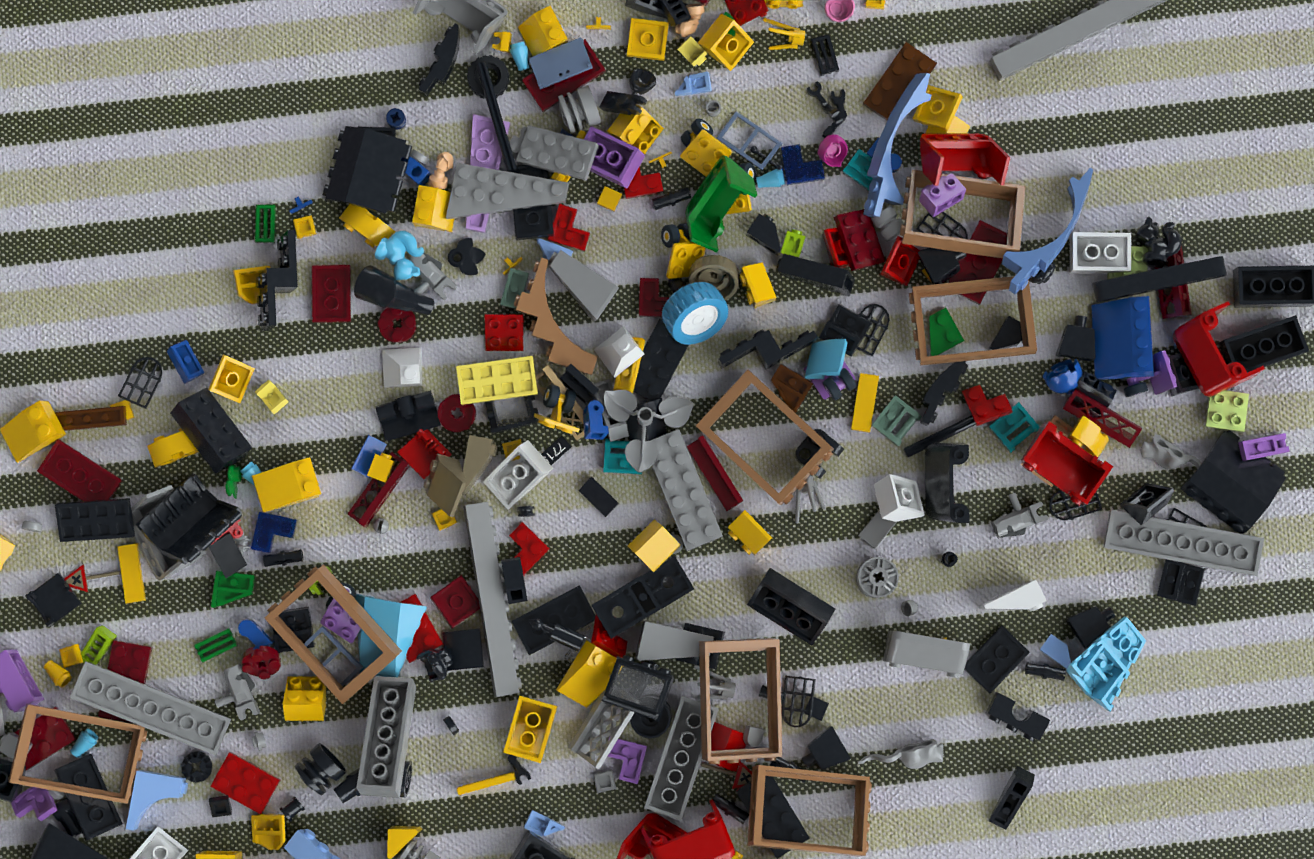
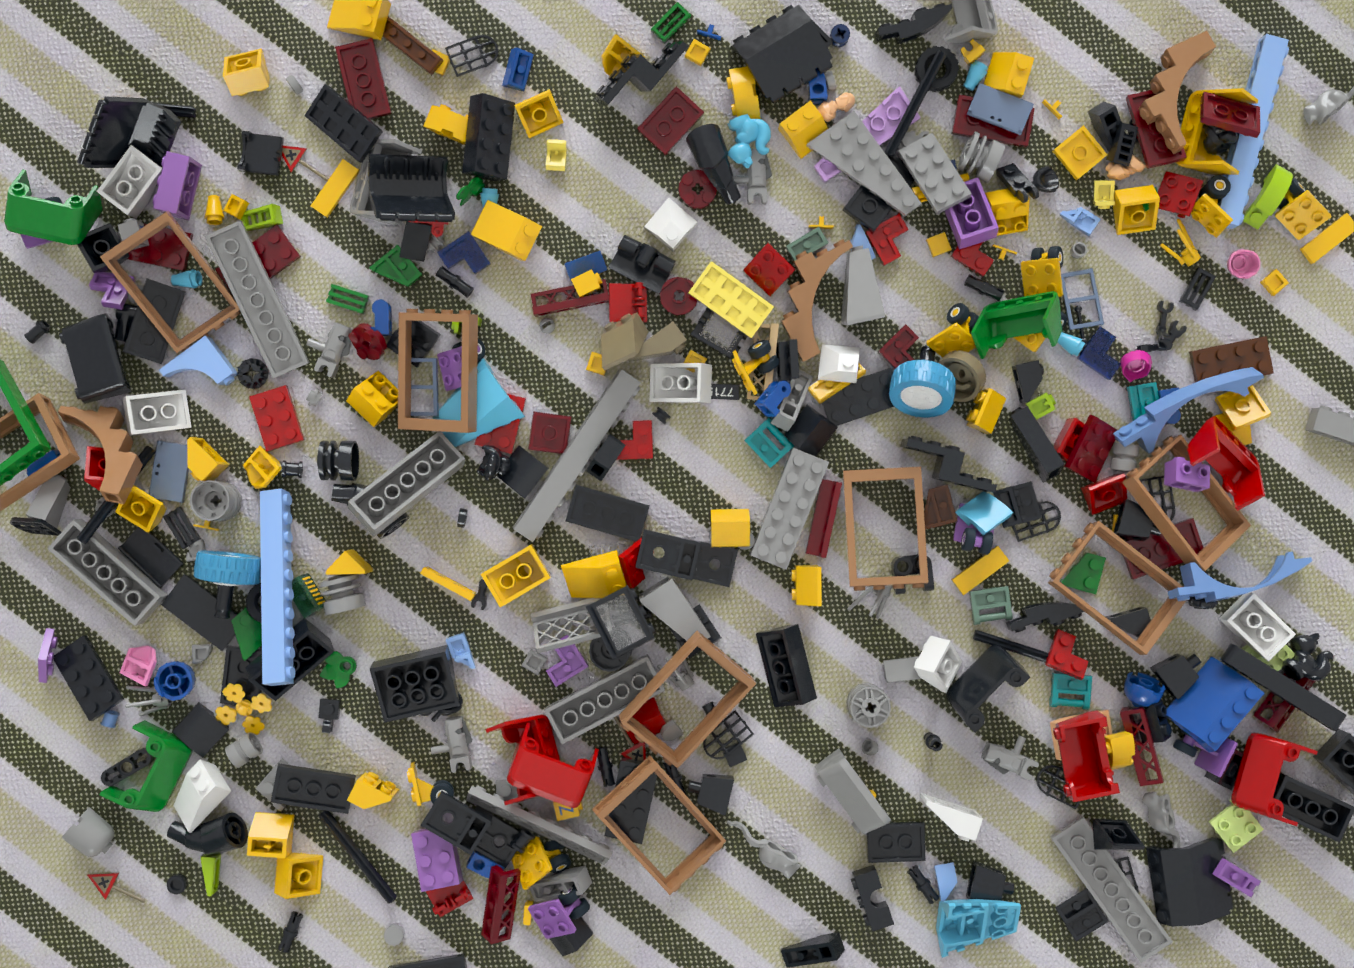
camera: 40 degrees right, 5 degrees up
black tile [209,795,232,818] -> none
black plate [448,238,486,276] -> none
black wheel [528,618,585,652] -> none
black slope [578,476,619,517] -> none
light grey plant [604,390,694,472] -> none

